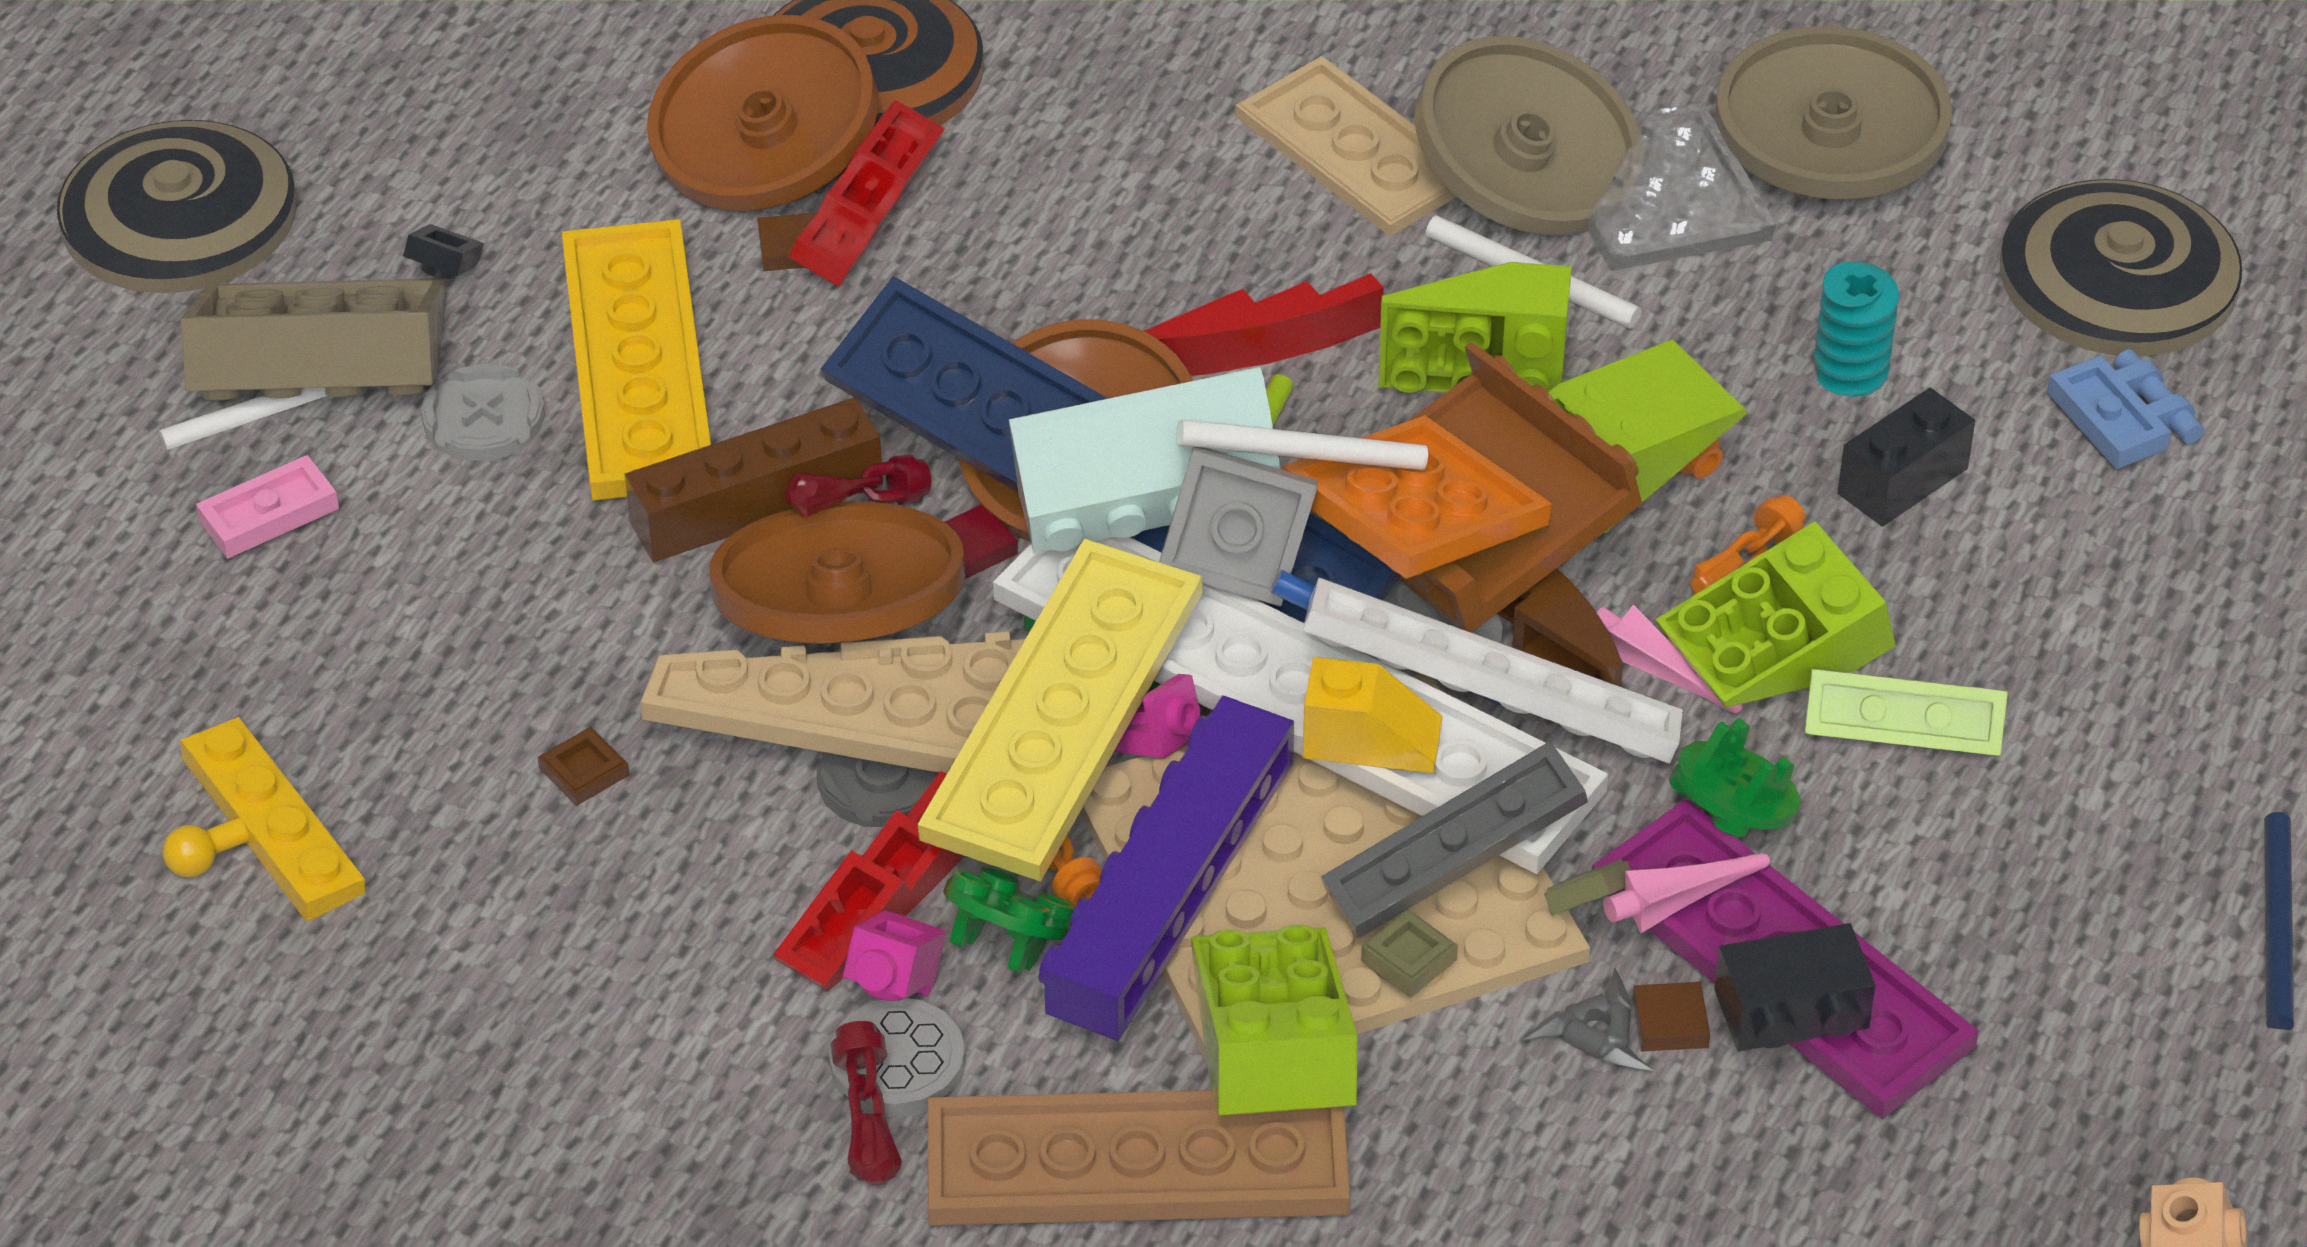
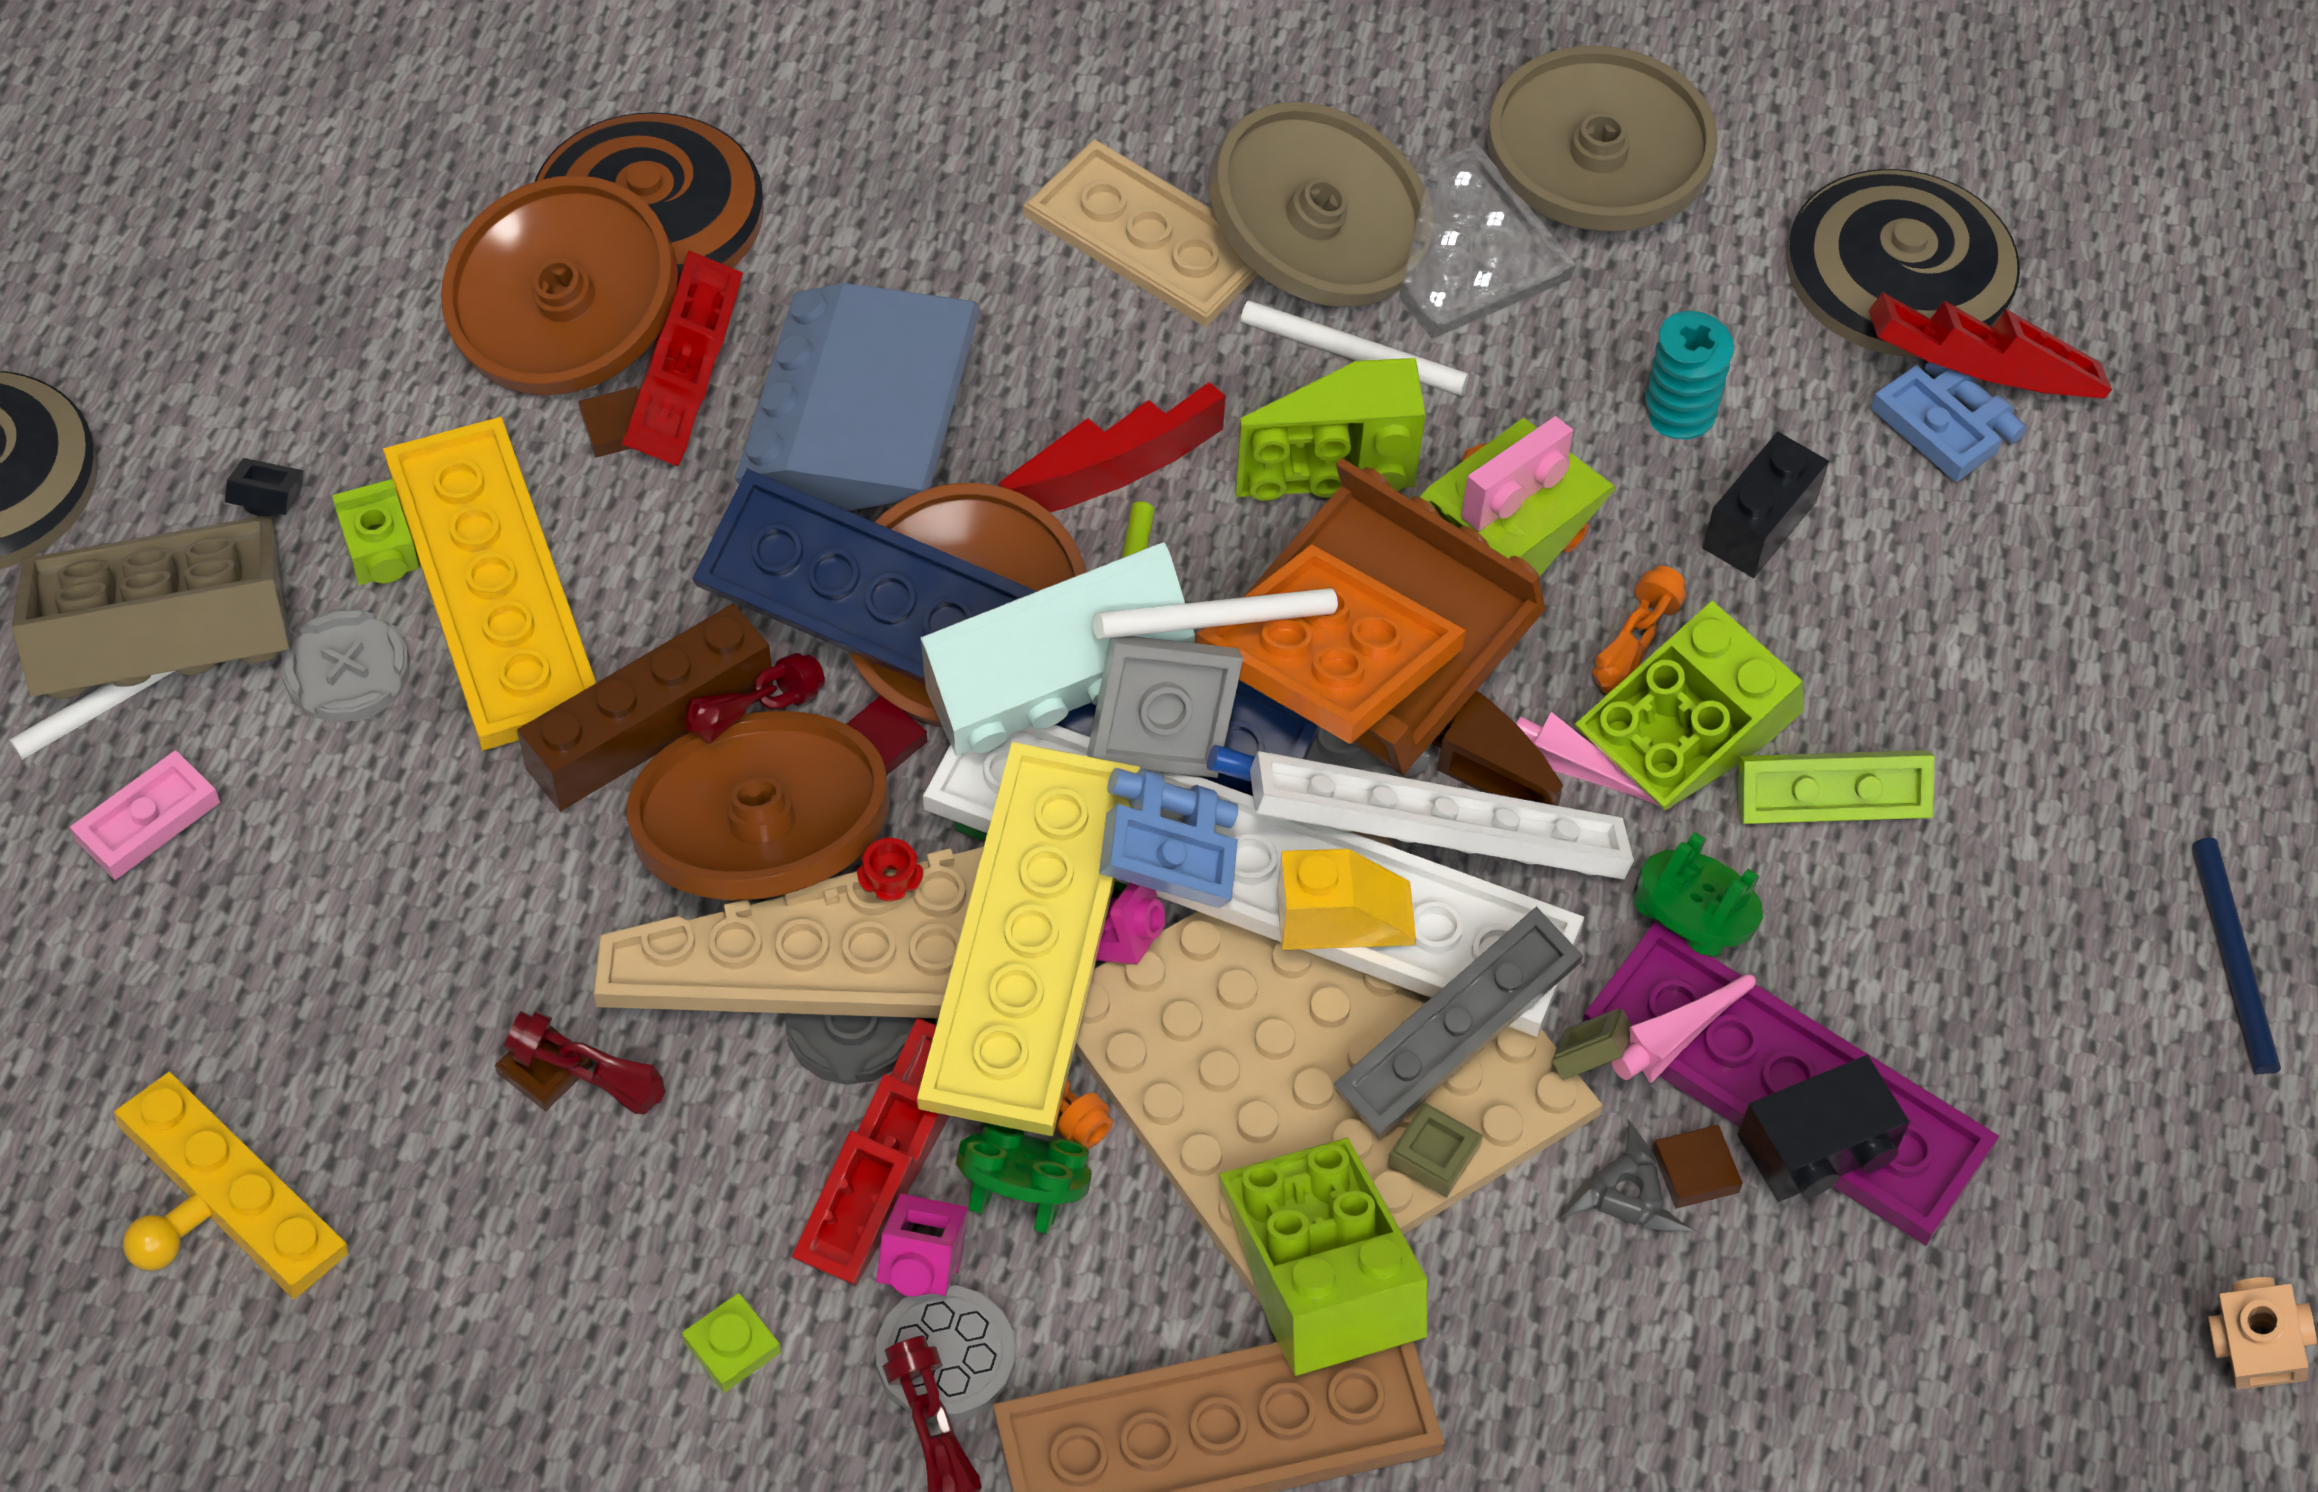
camera: 15 degrees left, 10 degrees up
dark purple brick [1038,695,1294,1042] -> none
none -> lime brick [332,479,419,585]
none -> dark red piece [503,1010,666,1115]
none -> lime plate [681,1293,781,1393]
none -> sand blue slope [735,283,980,511]
none -> red plate [857,837,923,902]
none -> medium blue plate [1099,768,1238,909]
none -> bright pink plate [1461,416,1573,532]
none -> red slope [1868,292,2112,399]

